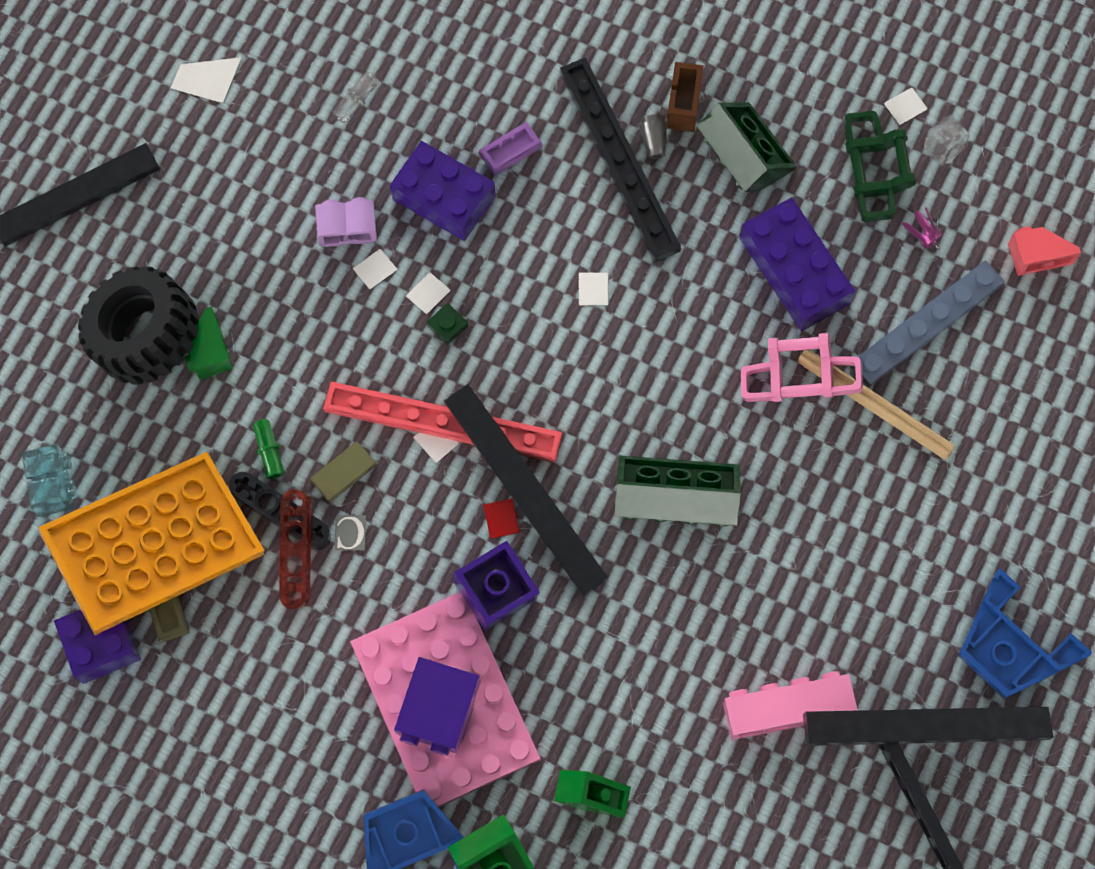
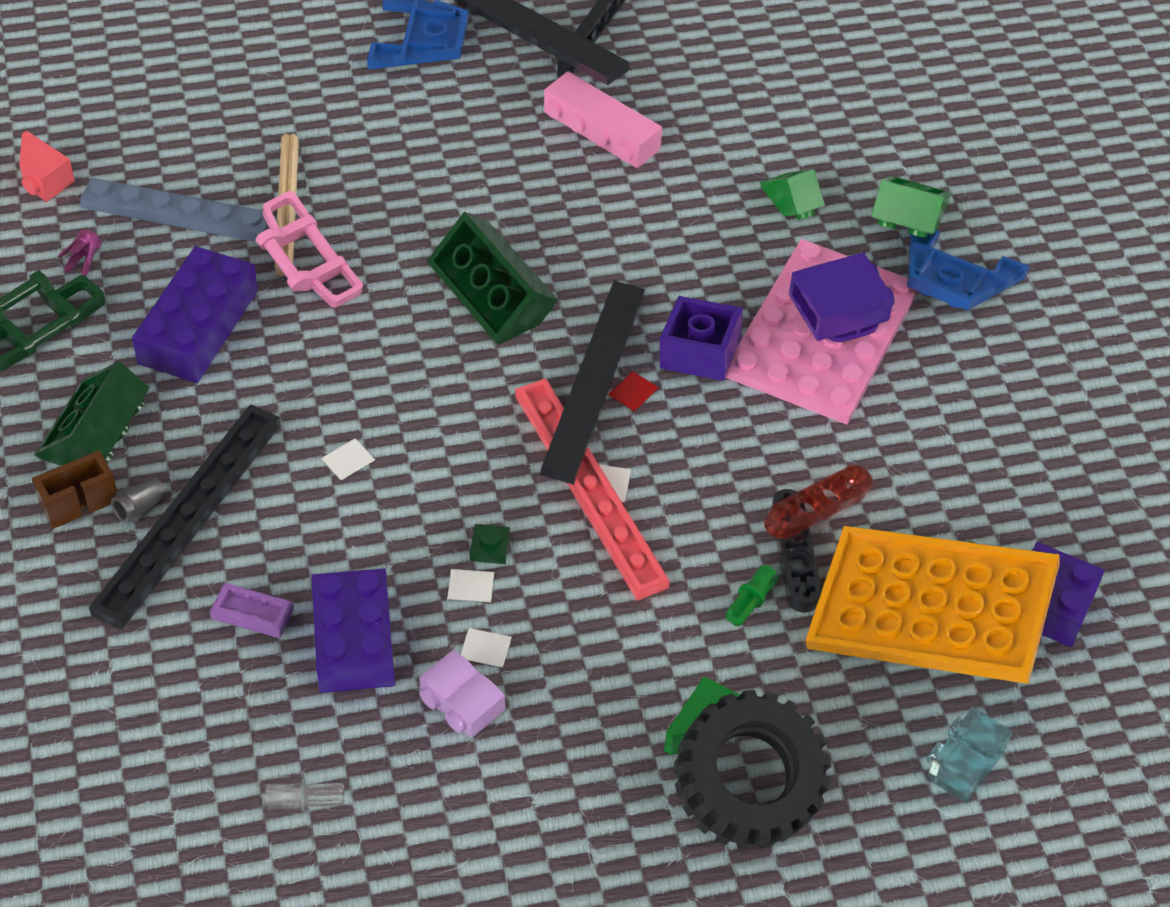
camera: 135 degrees left, 20 degrees down
olive tile [310,441,377,503] -> none
light grey sticker [334,515,366,551] -> none

